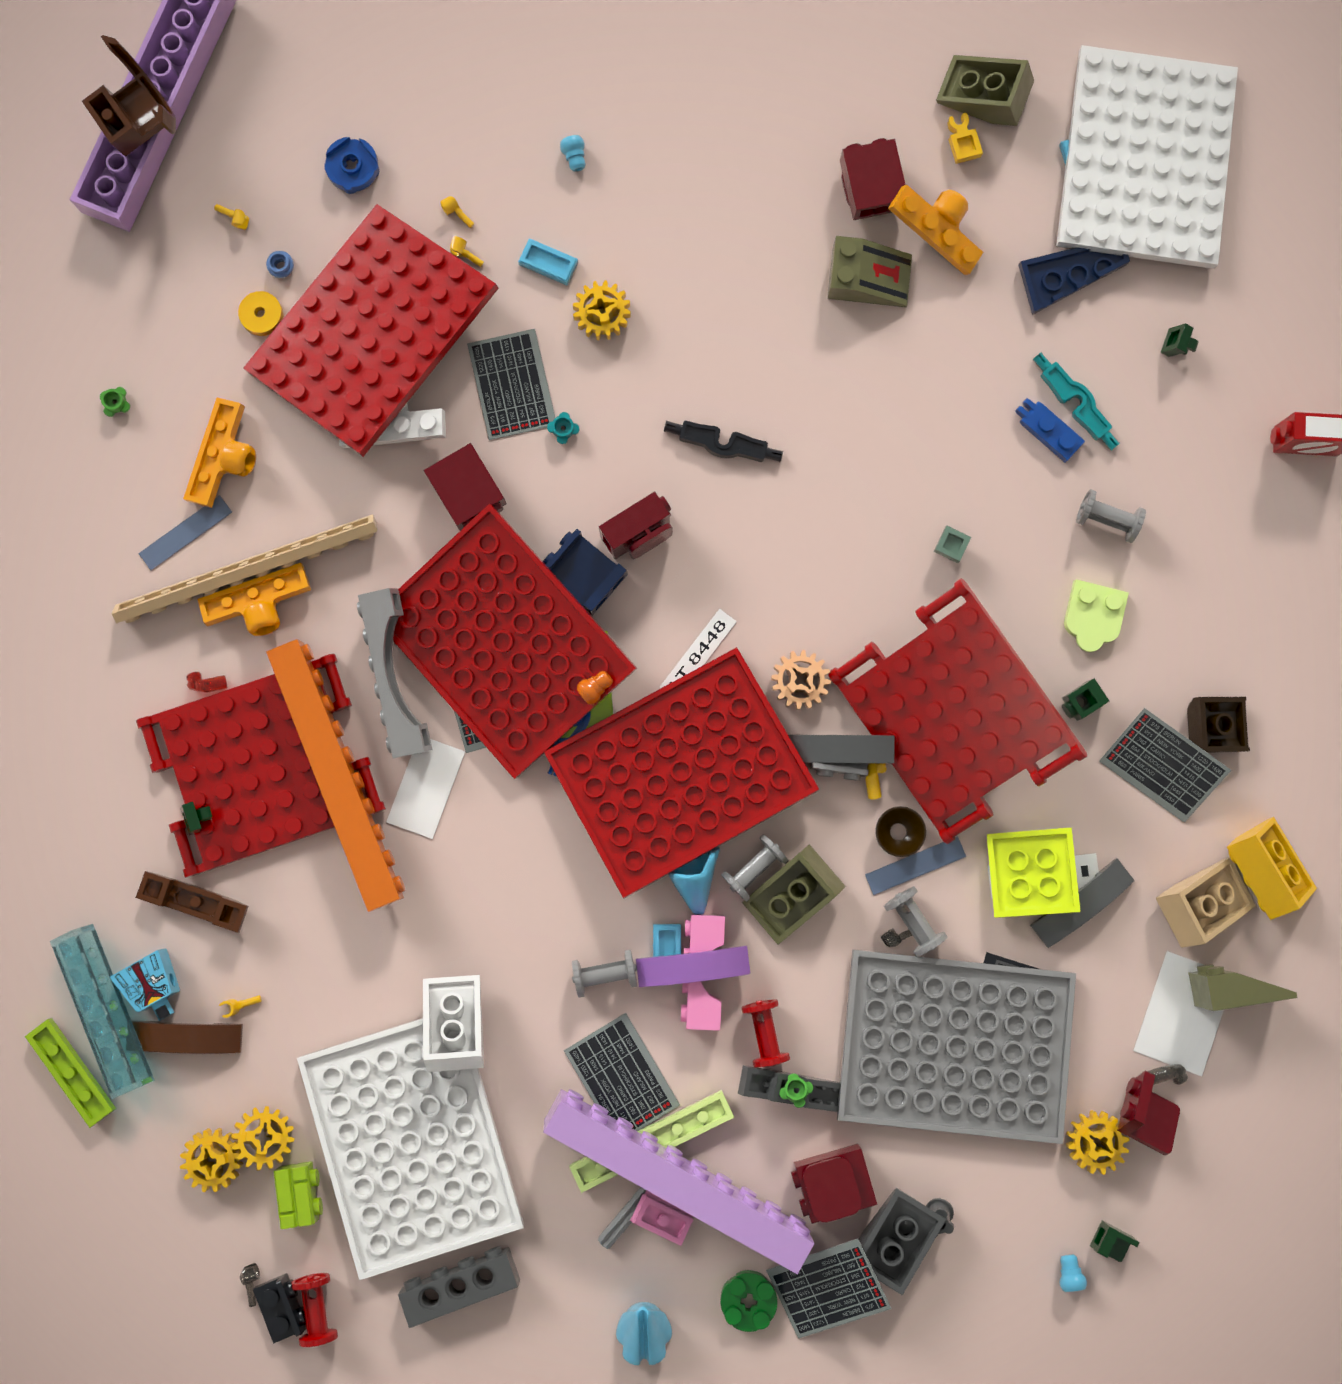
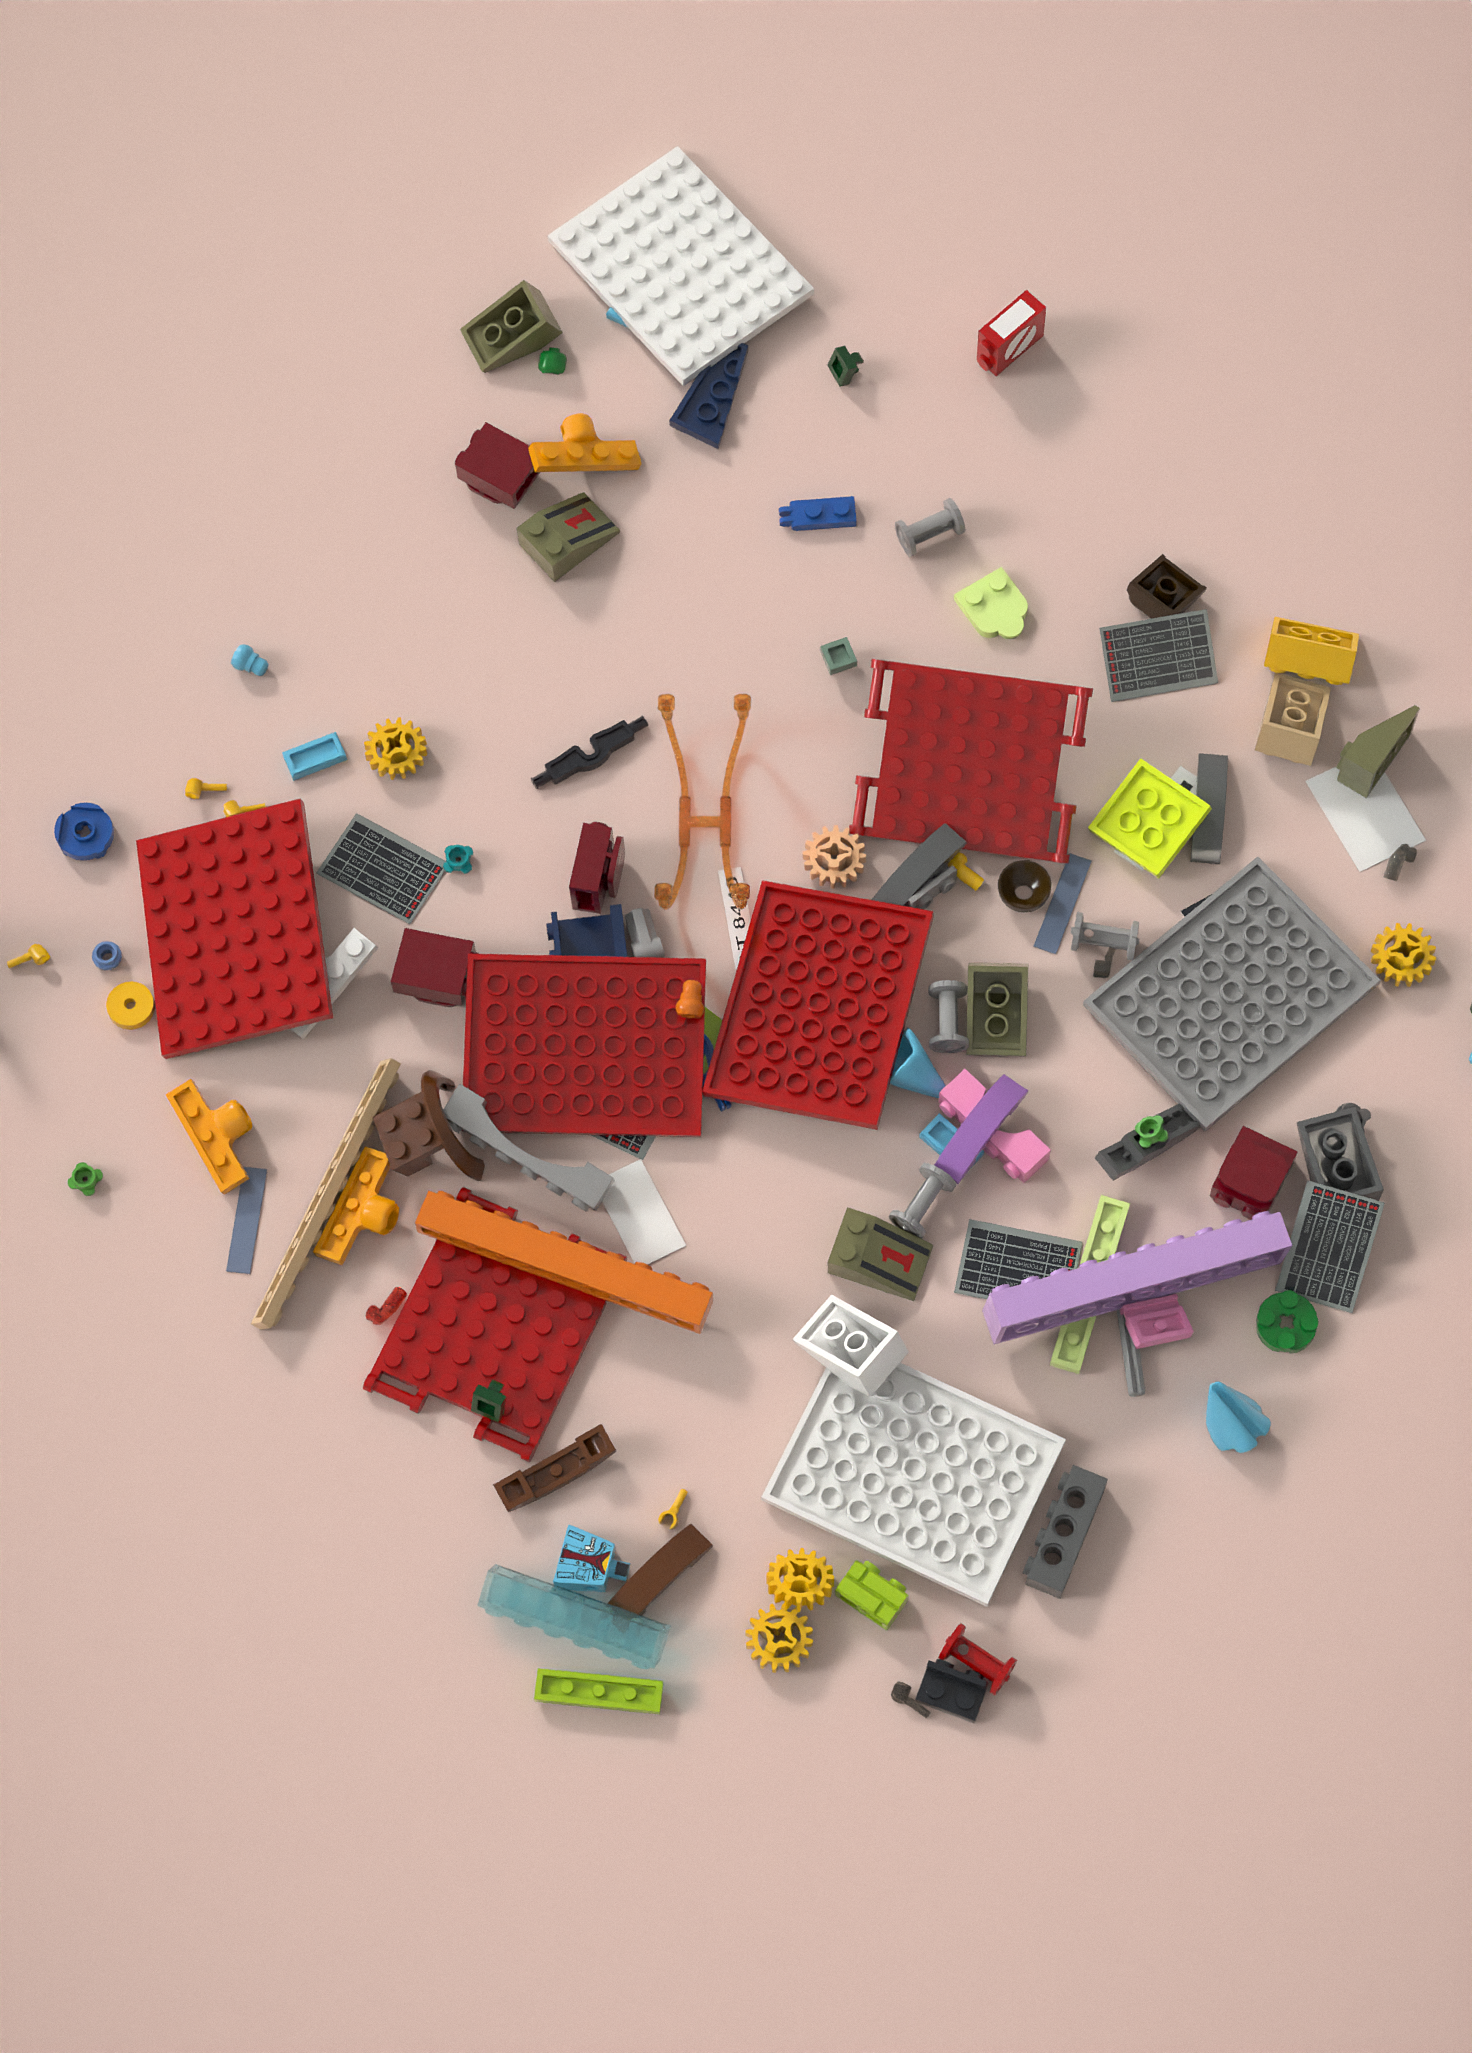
camera: 40 degrees left, 15 degrees down
red hose [741,999,790,1067] -> none
yellow plate [947,113,983,164] -> none
teal piece [1033,352,1120,450] -> none
dark green brick [1062,678,1110,721] -> none
dark red bracket [1117,1070,1180,1155] -> none
none -> reddish brown piece [373,1070,485,1181]
none -> green piece [538,347,567,375]
none -> light grey piece [625,908,665,958]
none -> clear orange bar [654,694,751,910]
none -> olive slope [827,1207,933,1301]

